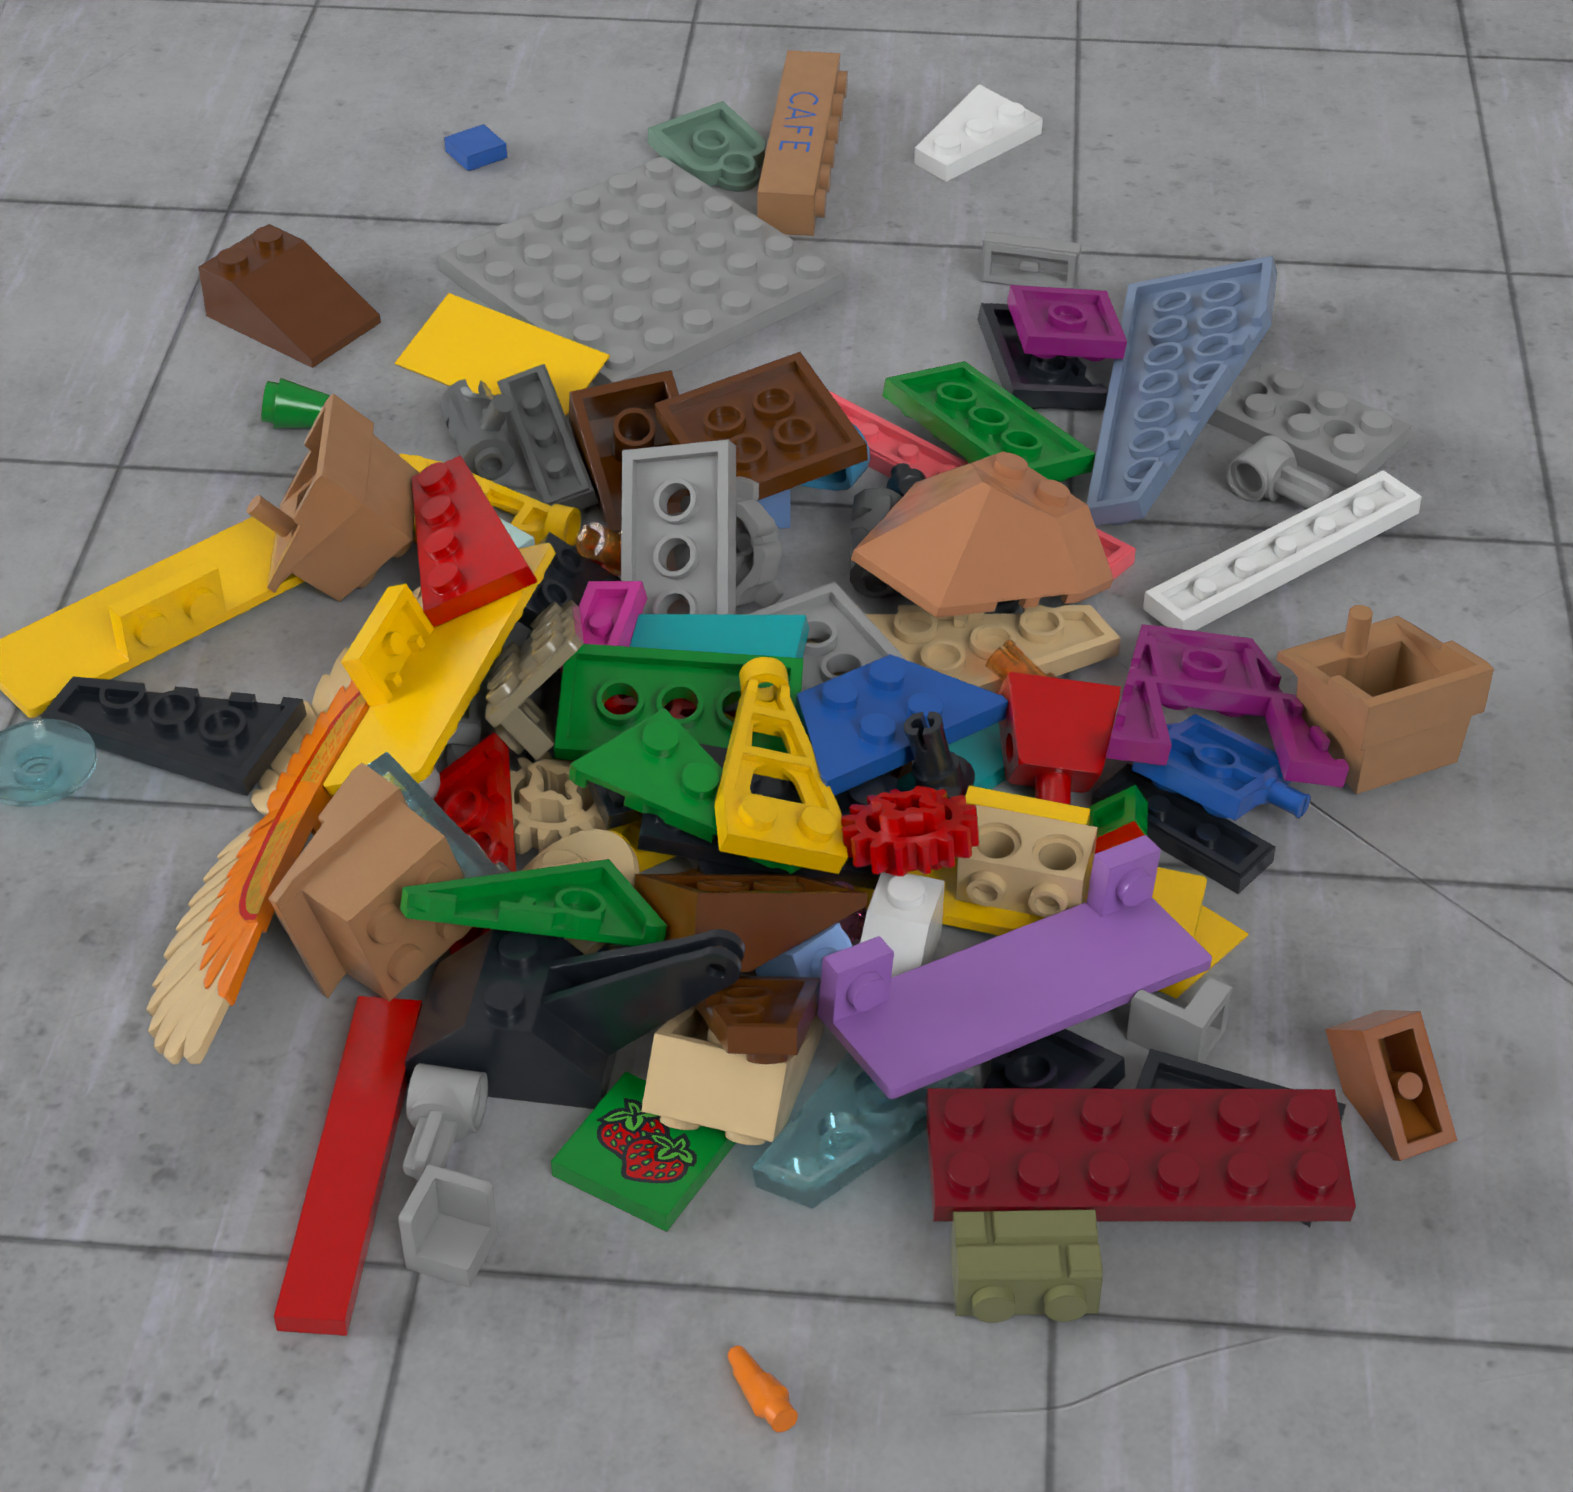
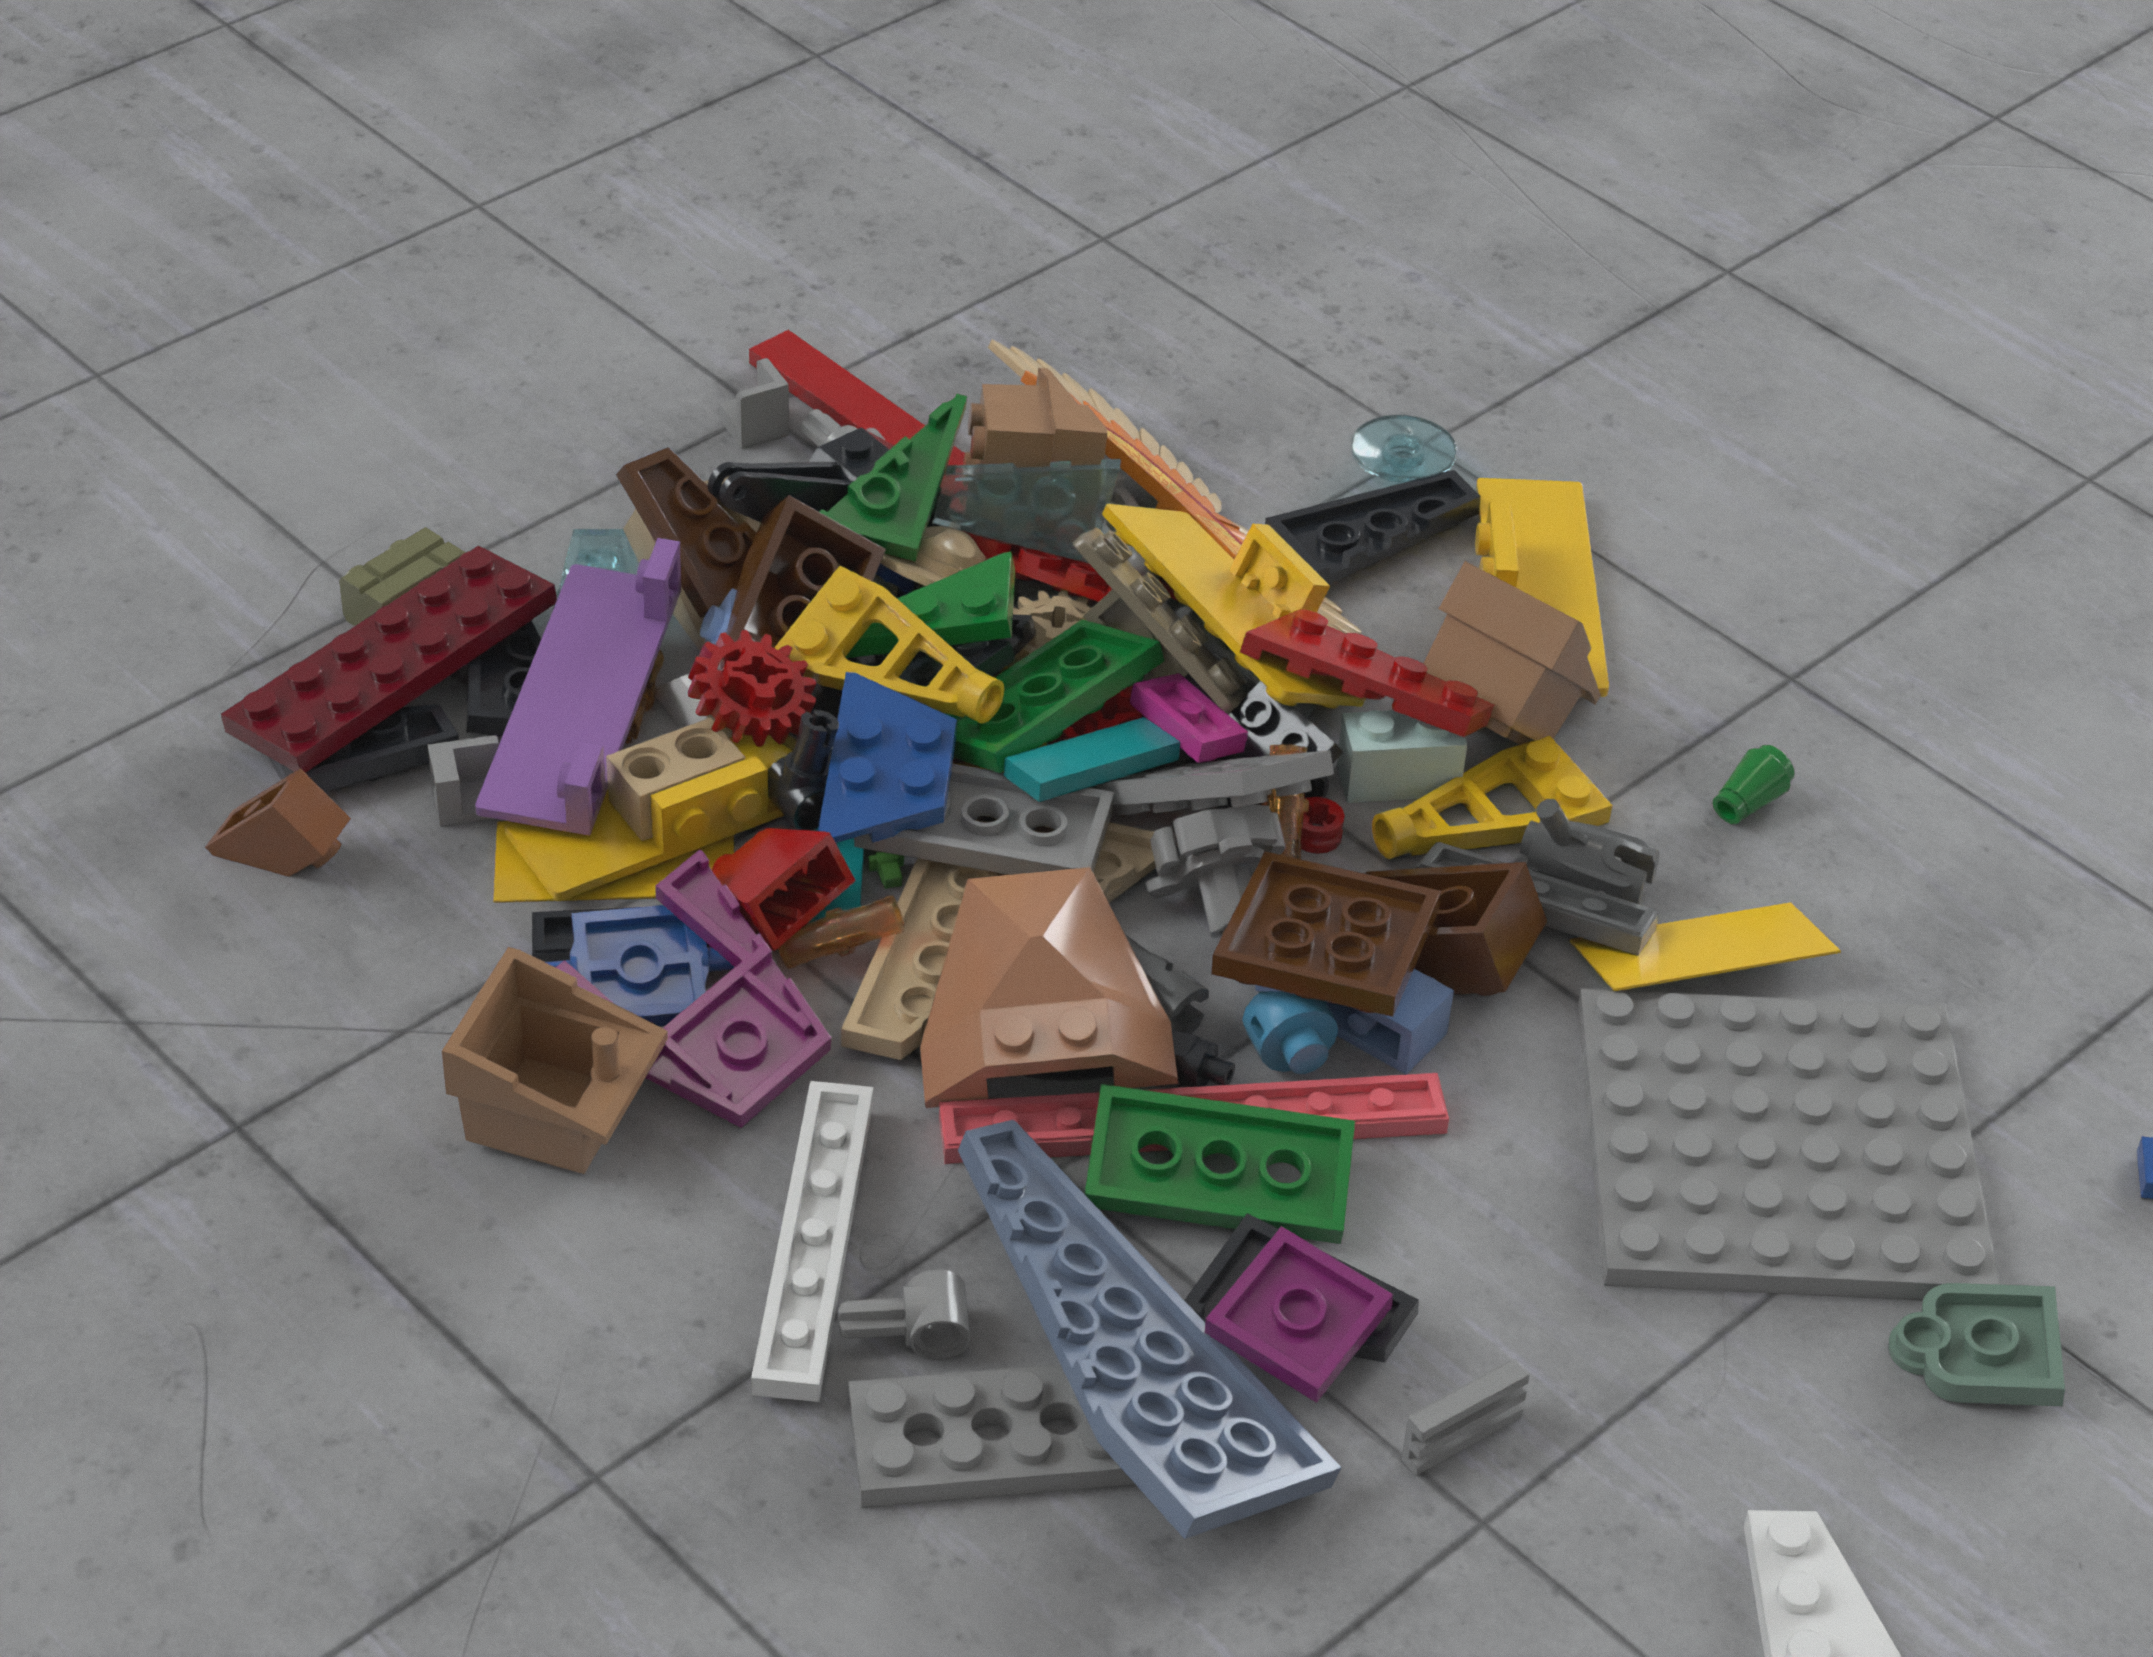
camera: 130 degrees right, 0 degrees up
reddish brown slope [198,224,381,368] -> none
orange piece [728,1345,798,1433] -> none
medium nougat brick [757,50,848,236] -> none
green plate [1087,785,1148,854] -> none

